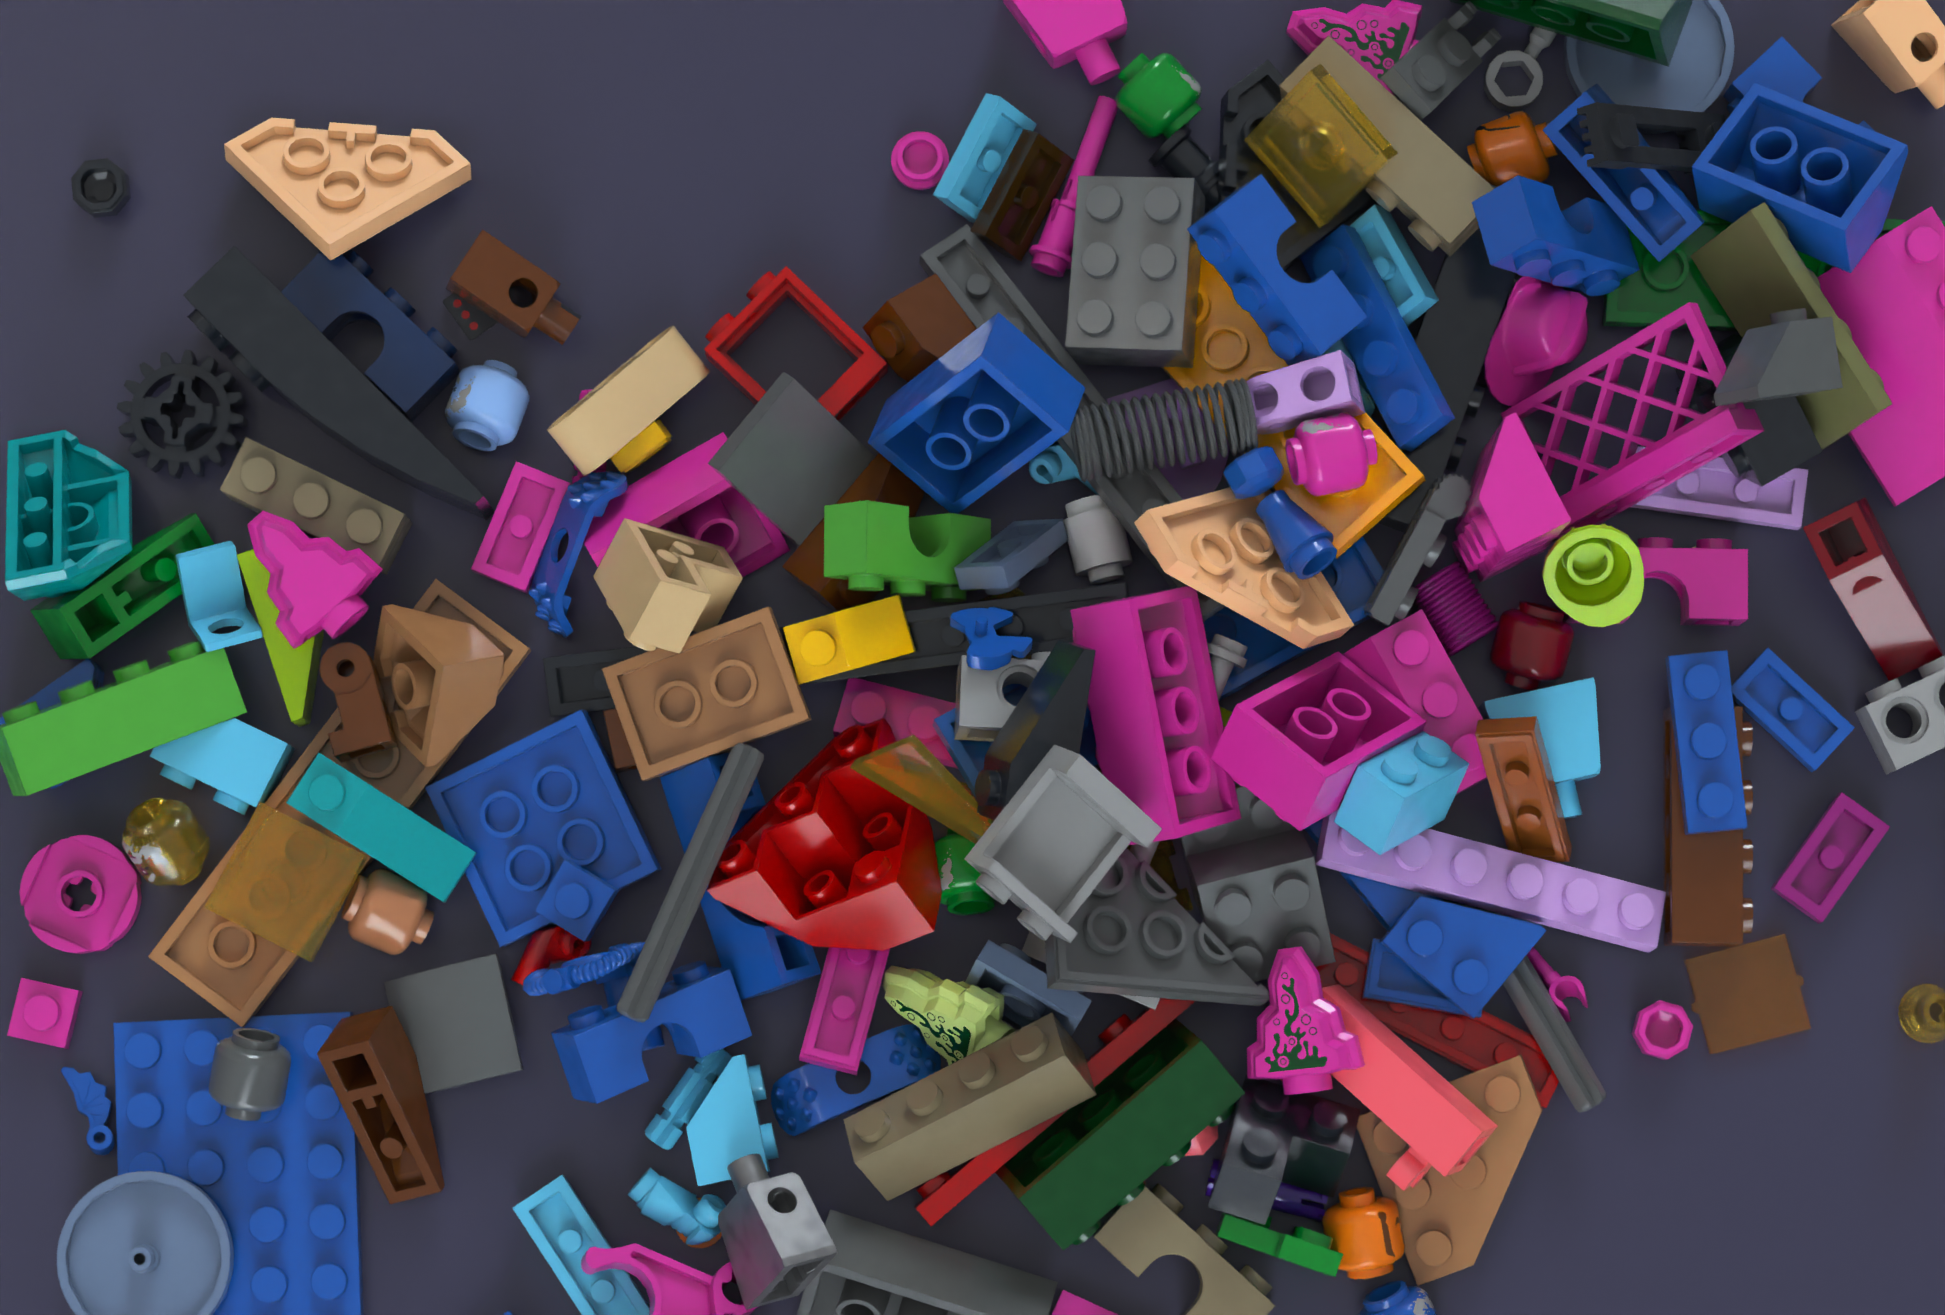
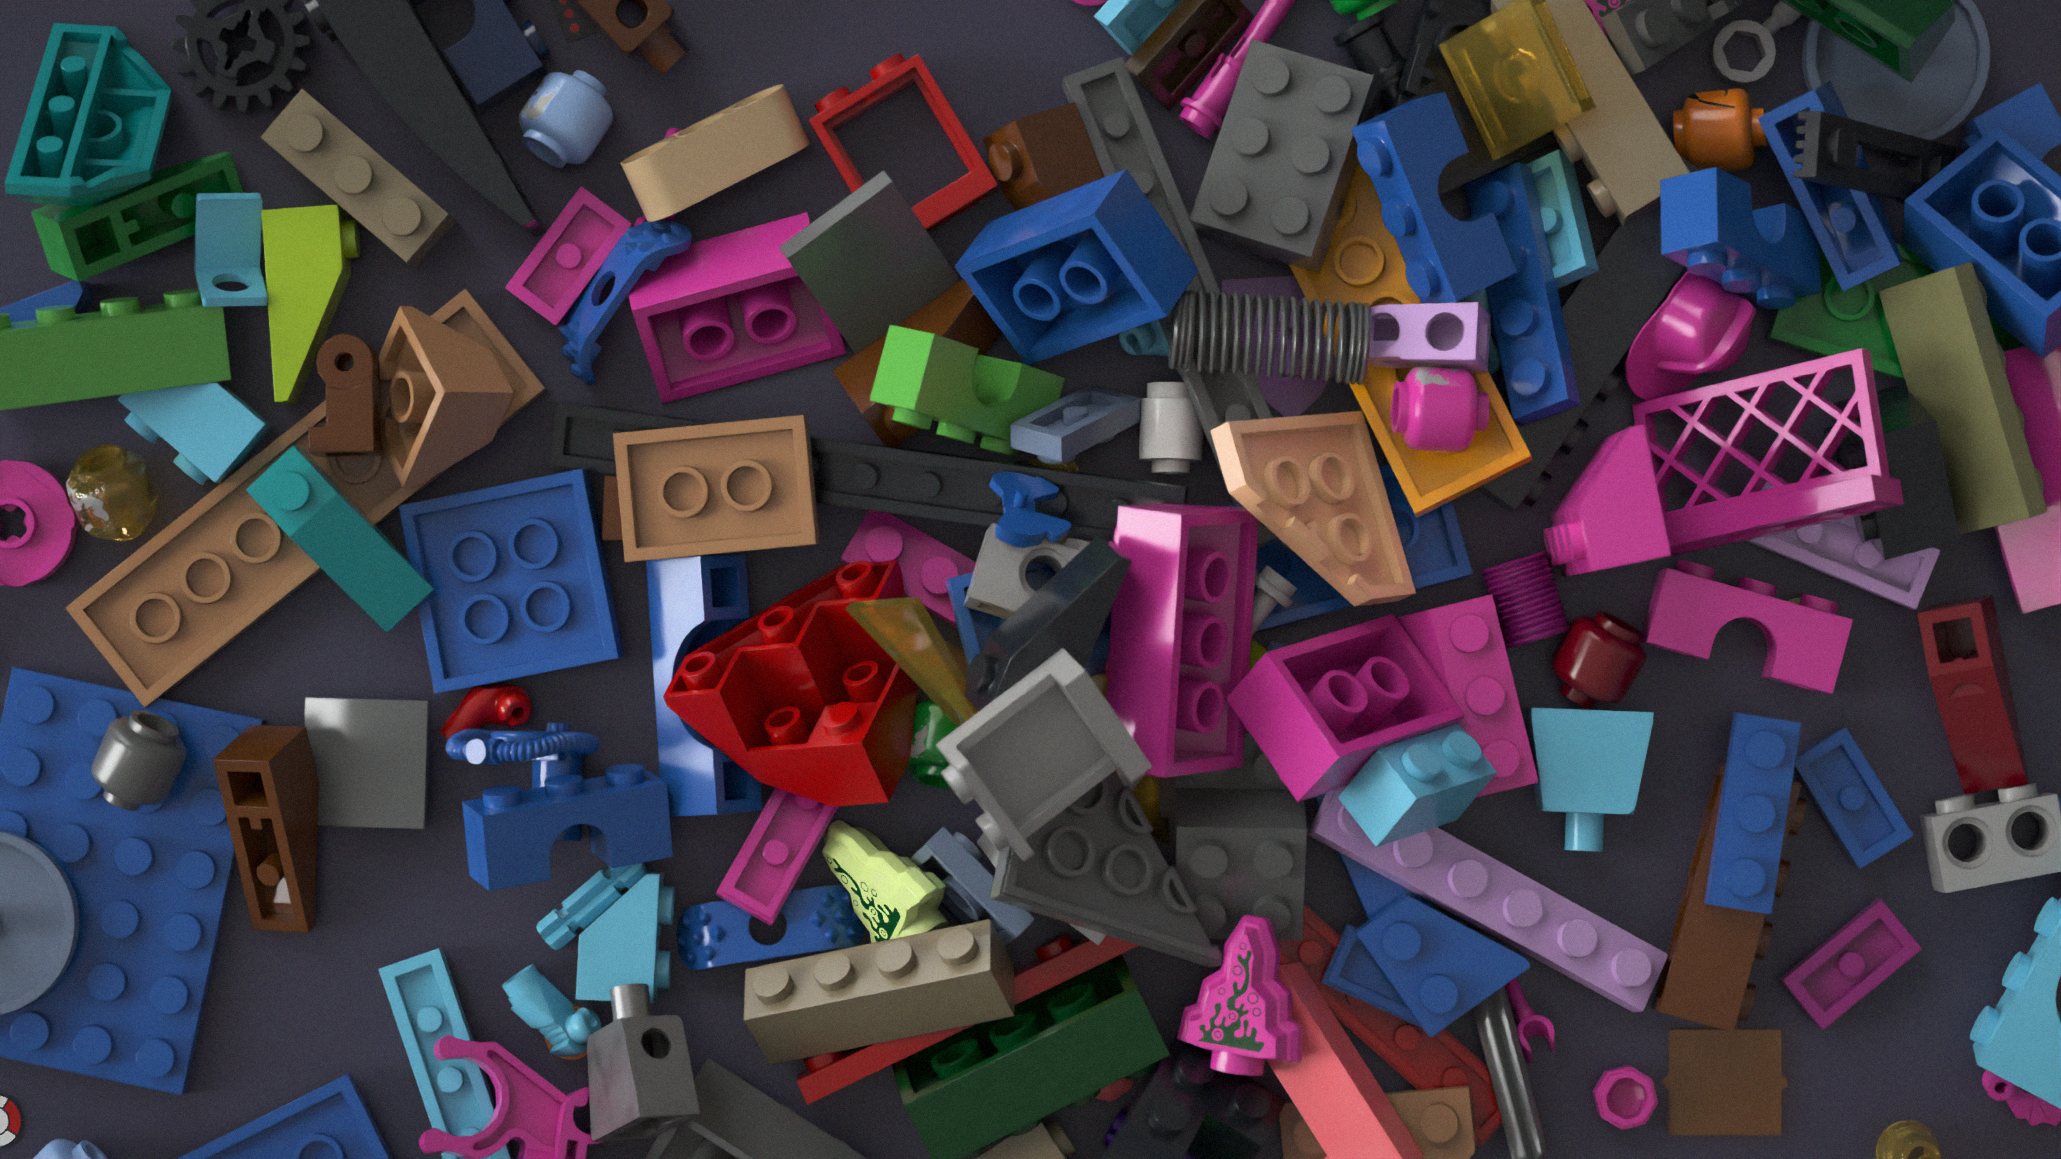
camera: 15 degrees right, 5 degrees up
clear yellow tile [204,802,367,962] -> none
dark pink rock [247,511,383,649] -> none
nougat head [341,868,434,956] -> none
blue plate [535,860,619,942] -> none
tan brick [593,518,743,654] -> none
yellow tile [610,420,672,473] -> none
dark grey axle [617,743,764,1023] -> none
yellow slope [783,594,916,684] -> none
blue tile [1223,446,1284,499] -> none
blue cone [1256,490,1337,580] -> none
dark grey hinge [1363,474,1472,626] -> none
dark orange tile [1475,716,1572,862] -> none
lime piece [1542,523,1644,627] -> none
dark grey slope [1714,308,1843,406] -> none

